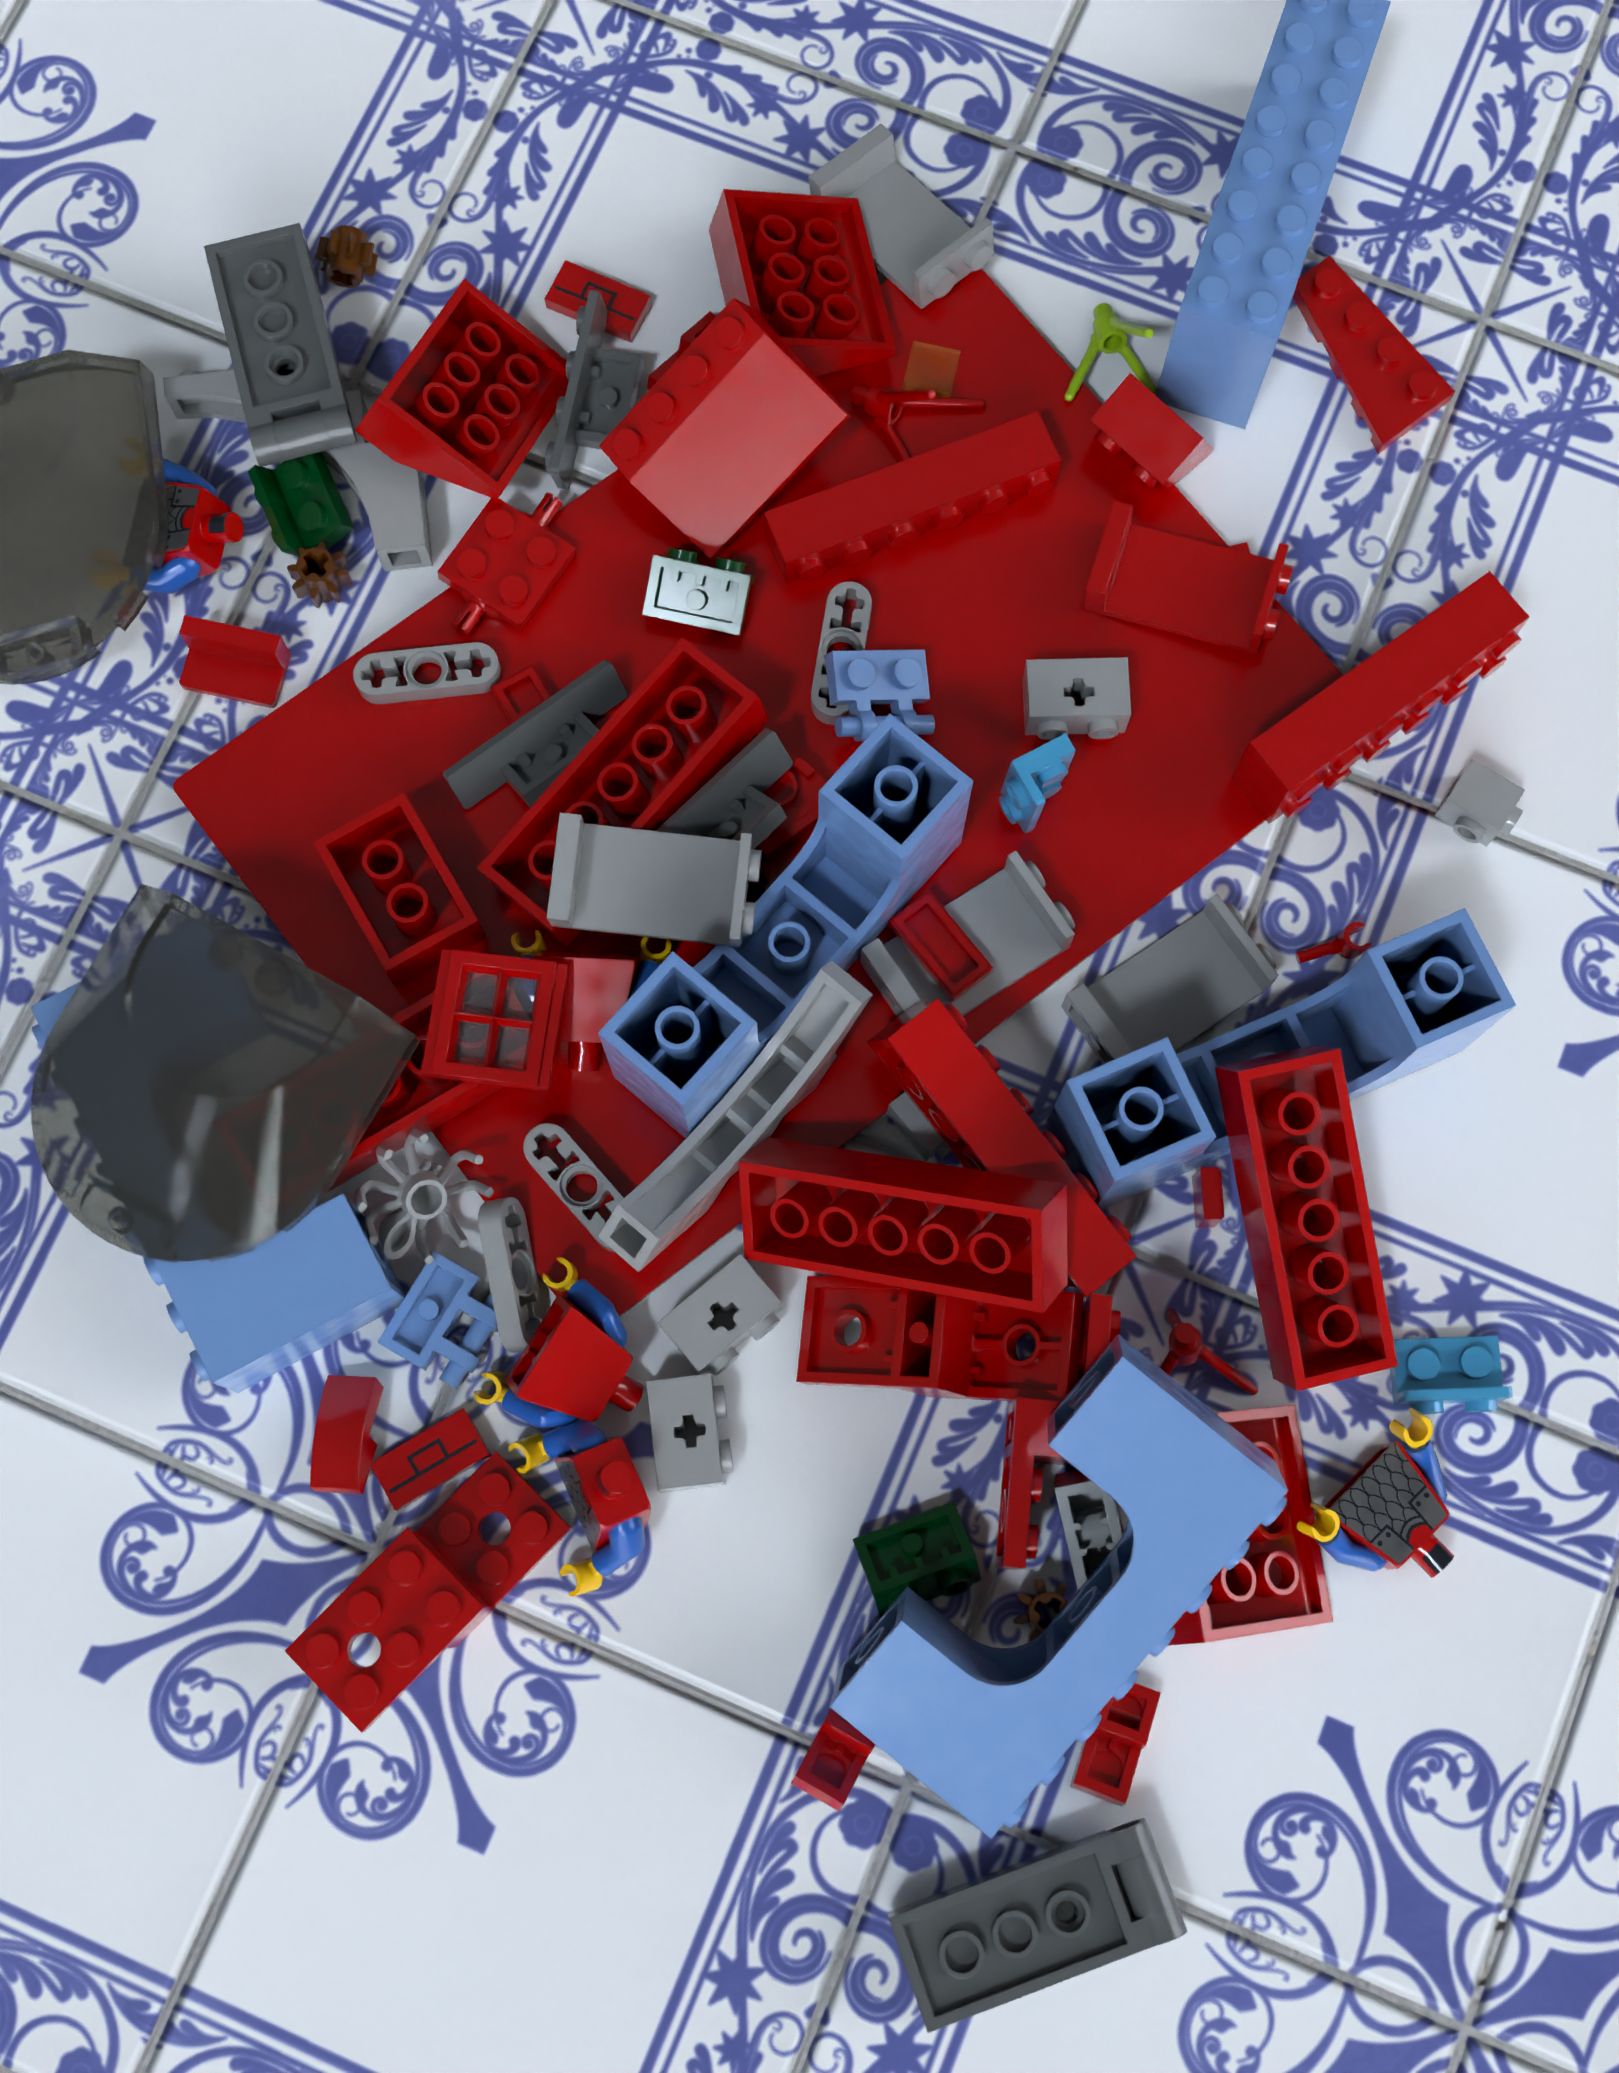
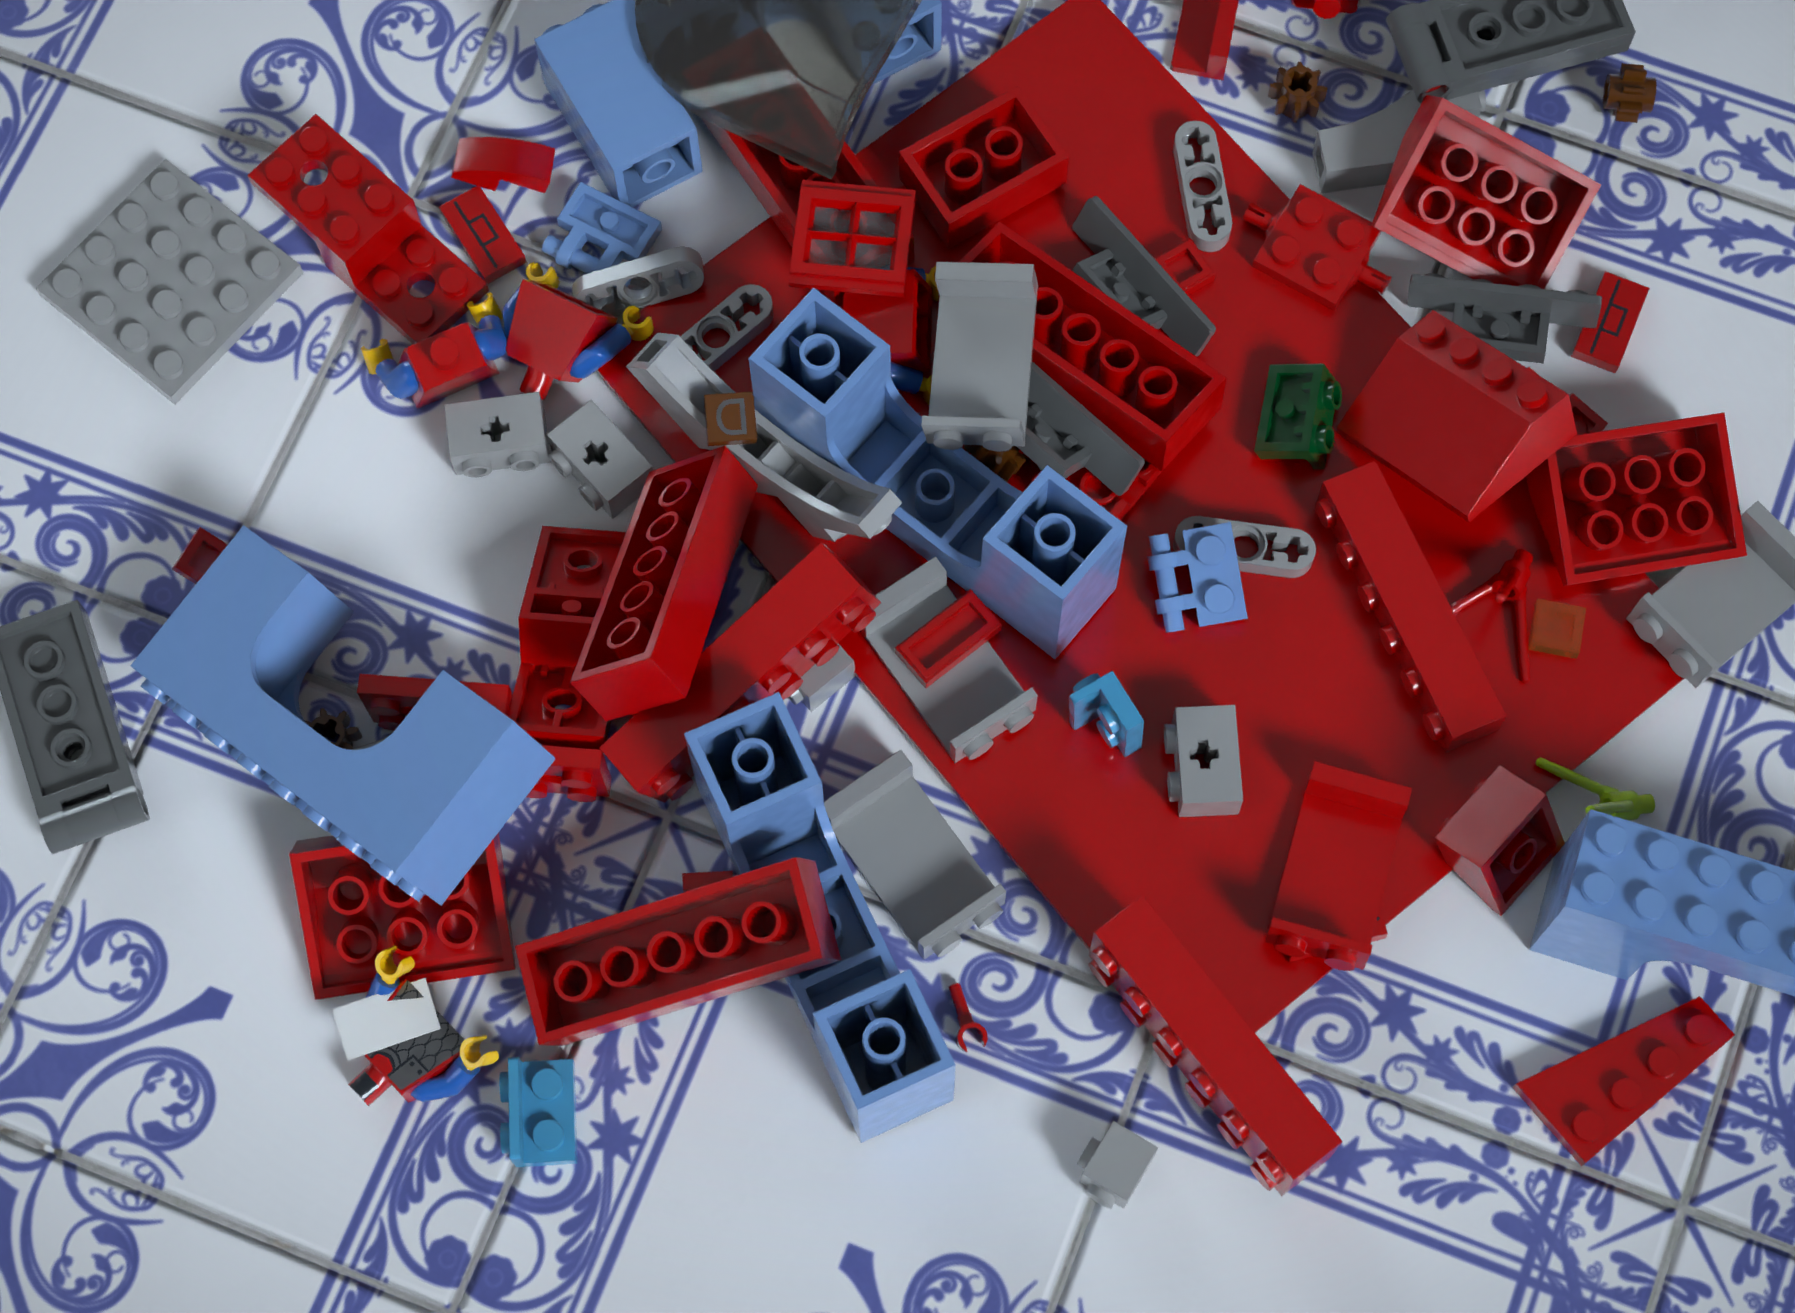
camera: 90 degrees right, 5 degrees down
dark green bracket [248,452,355,557] -> none
light grey animal [354,1128,494,1265] -> none
dark green bracket [852,1501,981,1617] -> none
red slope [1069,1683,1161,1807] -> none
red plant [1159,1308,1258,1395] -> none
none -> light grey plate [36,159,303,405]
none -> white sticker [332,978,441,1061]
none -> reddish brown tile [704,392,757,446]

